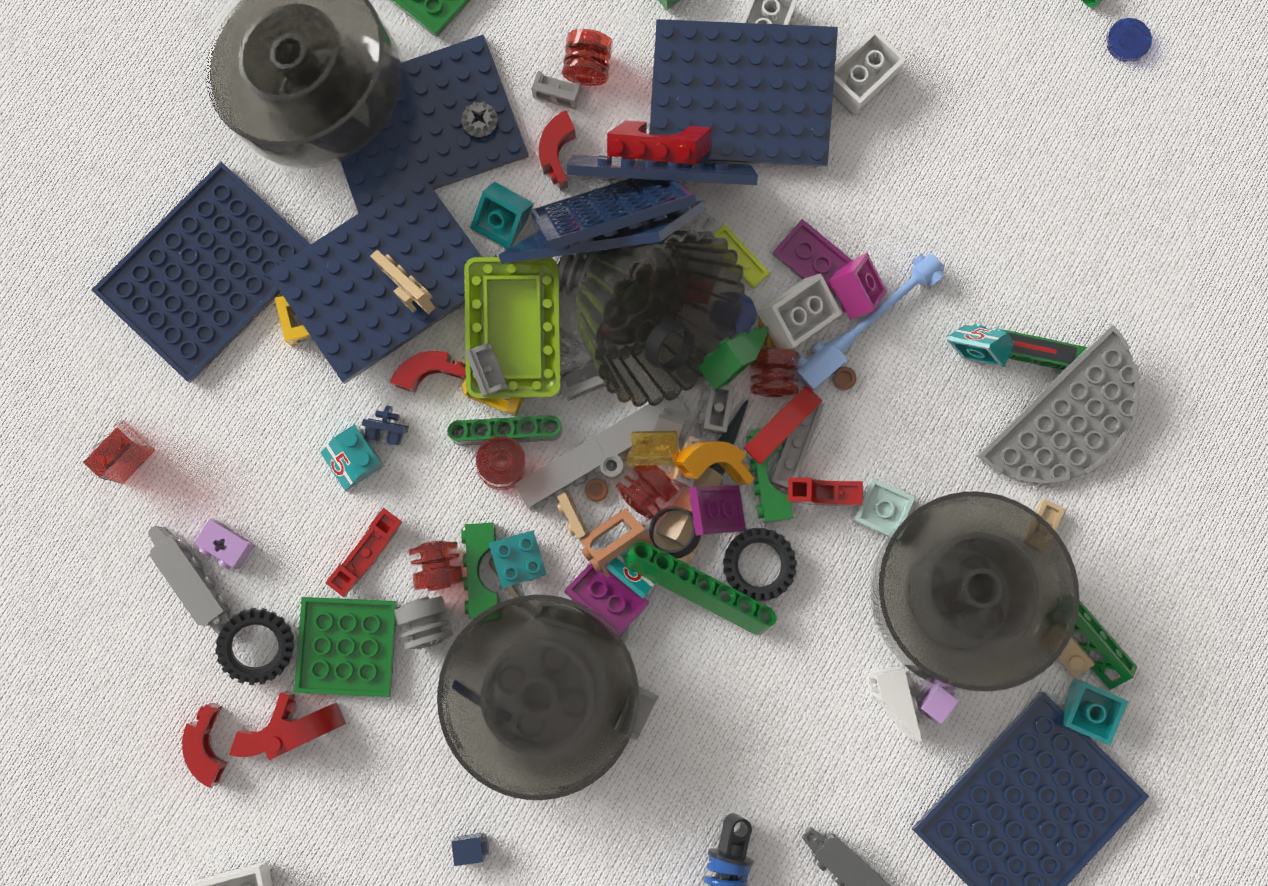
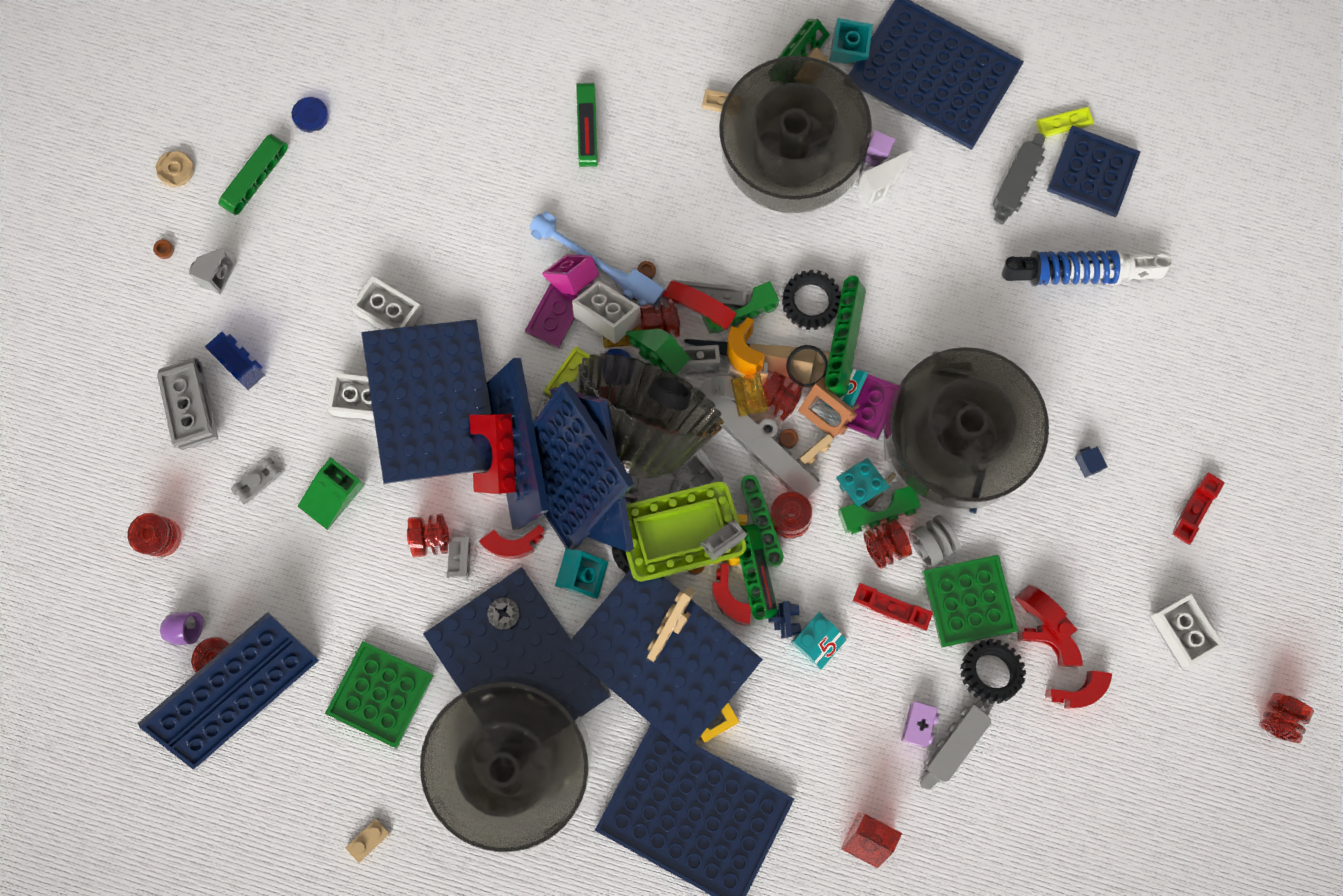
camera: 105 degrees left, 5 degrees down
magenta plate [689,485,746,536] -> none
red arch [788,477,863,506] -> none
light aqua plate [853,478,915,540] -> none
teal slope [947,324,1015,367] -> none
light grey plate [976,325,1140,483] -> none
none -> green beam [739,524,777,620]

